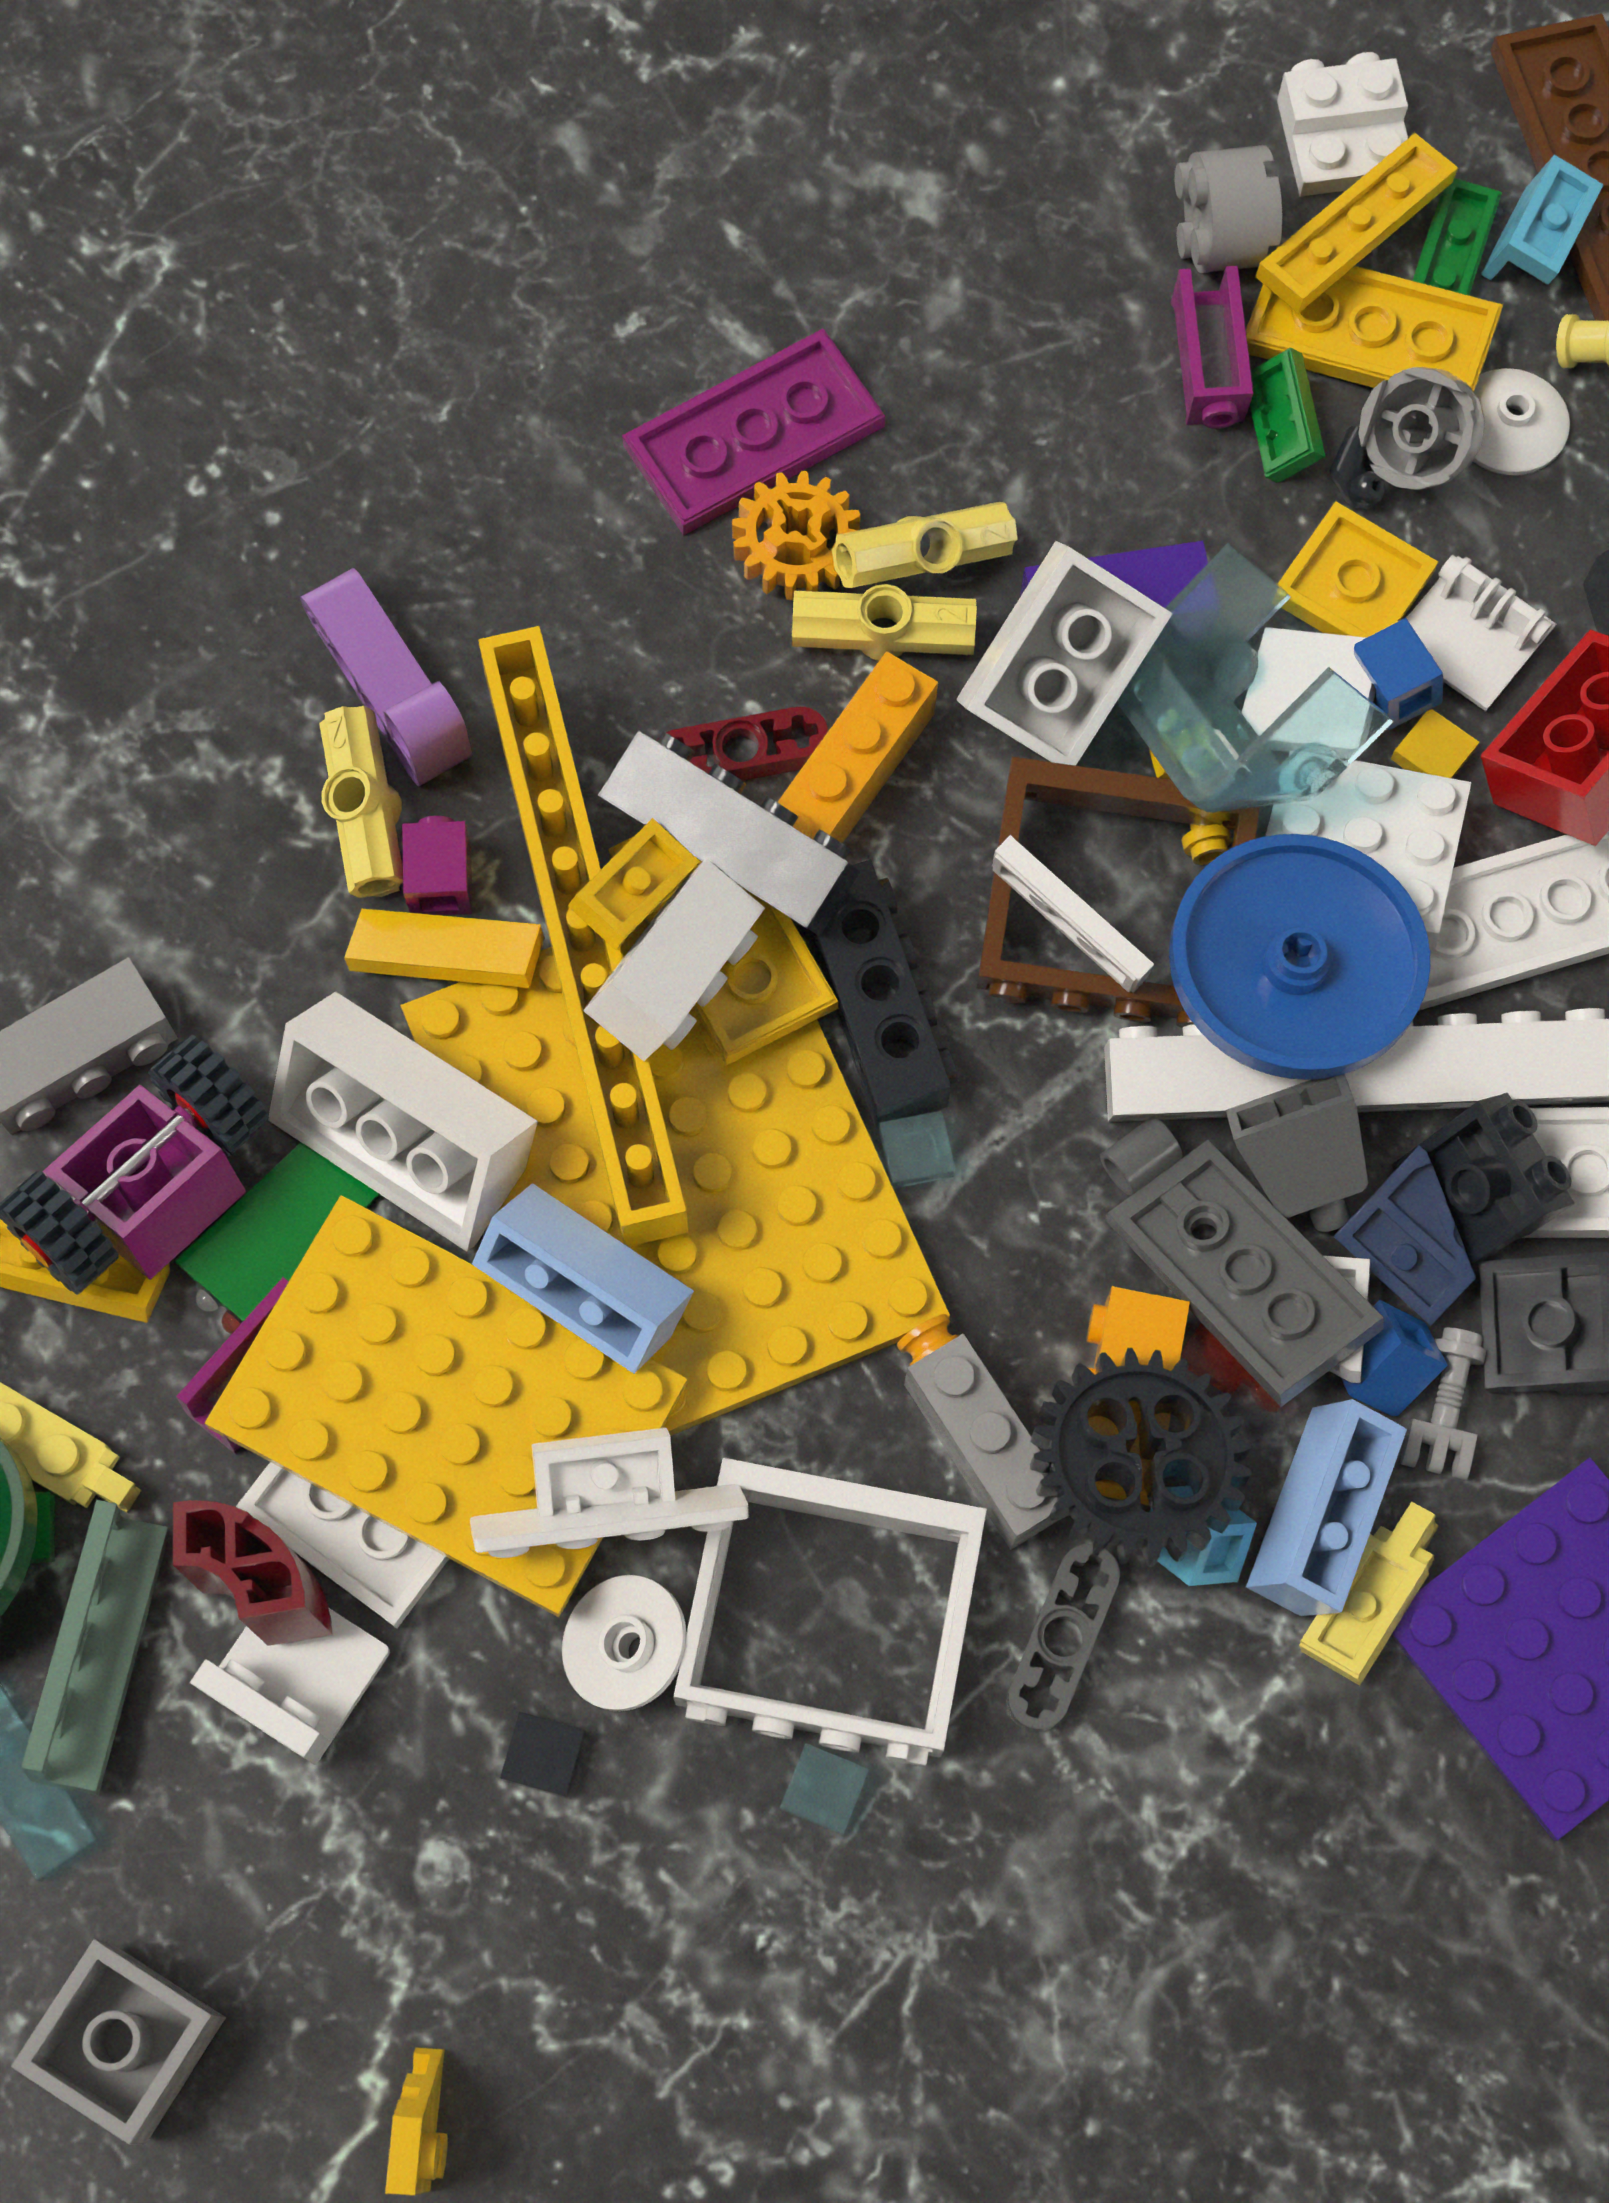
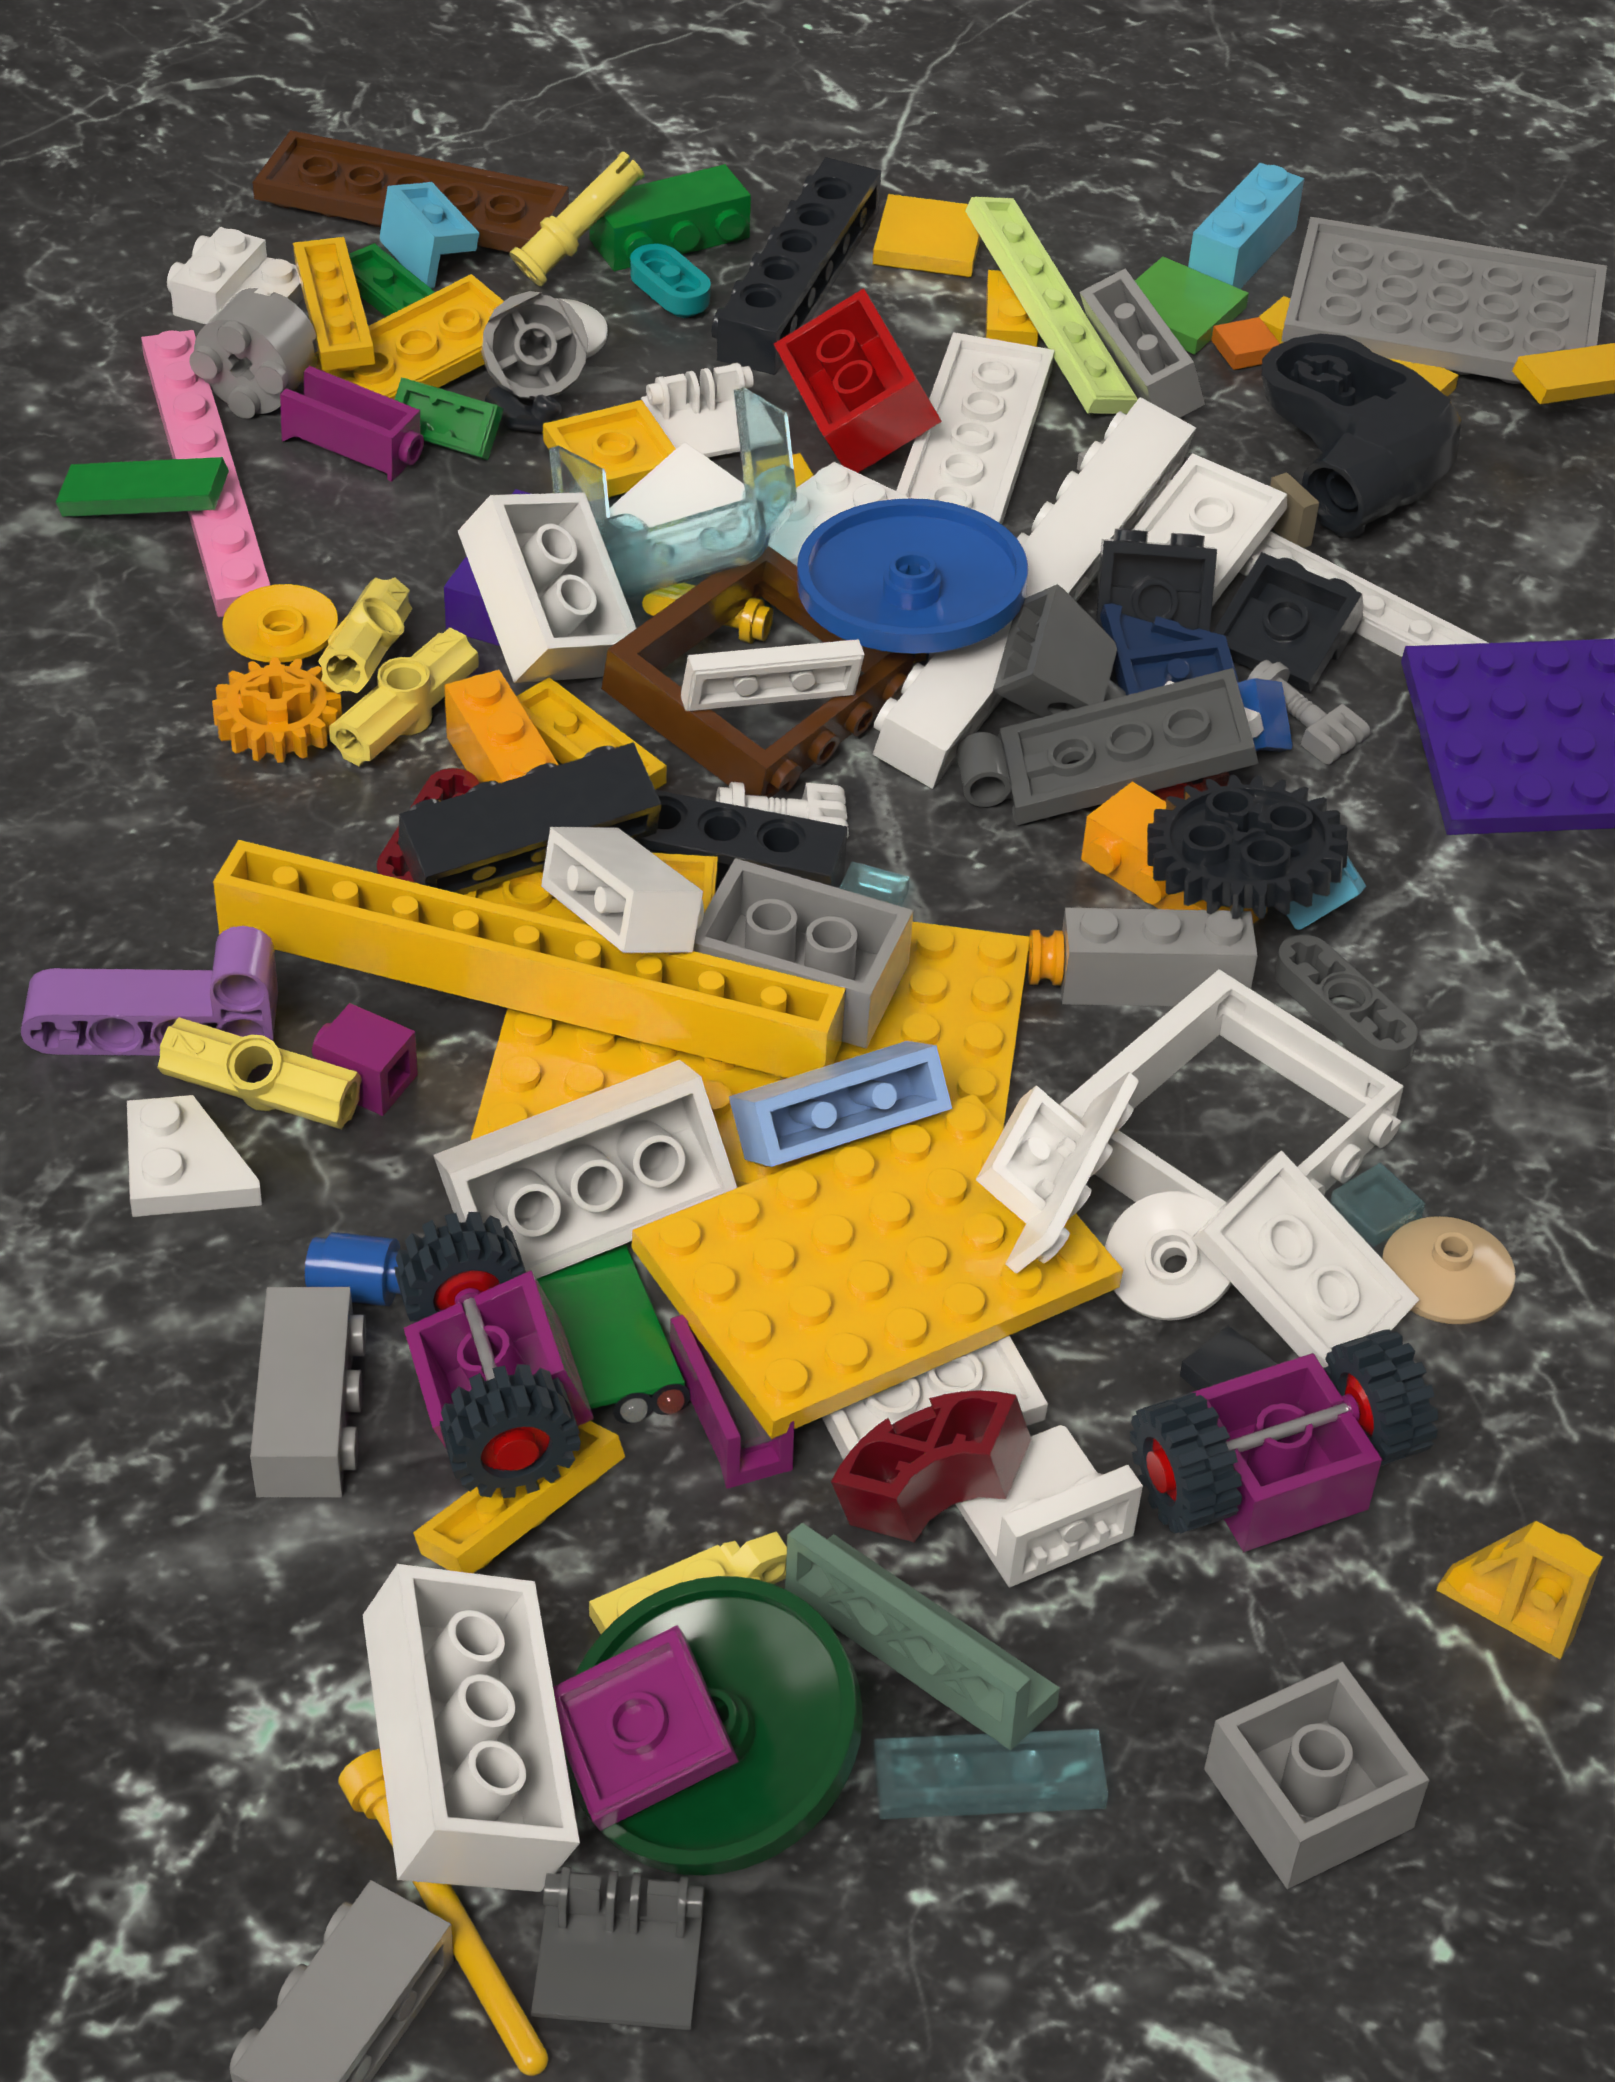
camera: 60 degrees left, 25 degrees down
yellow tile [344,908,545,988] -> none
yellow plate [568,818,700,950] -> none
magenta tile [622,328,885,536] -> none
light blue brick [1246,1399,1407,1616] -> none
light yellow hinge [1299,1502,1438,1686] -> none
blue panel [1354,618,1443,731] -> none
none -> green tile [55,457,229,517]
none -> white wing [127,1095,262,1217]
none -> bright pink plate [141,330,270,617]
none -> yellow dish [222,584,338,663]
none -> blue brick [305,1232,401,1306]
none -> yellow plate [516,677,667,790]
none -> light grey brick [693,858,914,1048]
none -> white hinge [716,782,849,838]
none -> brick [1130,1329,1438,1552]
none -> white plate [1191,1150,1420,1369]
none -> tan dish [1382,1217,1515,1324]

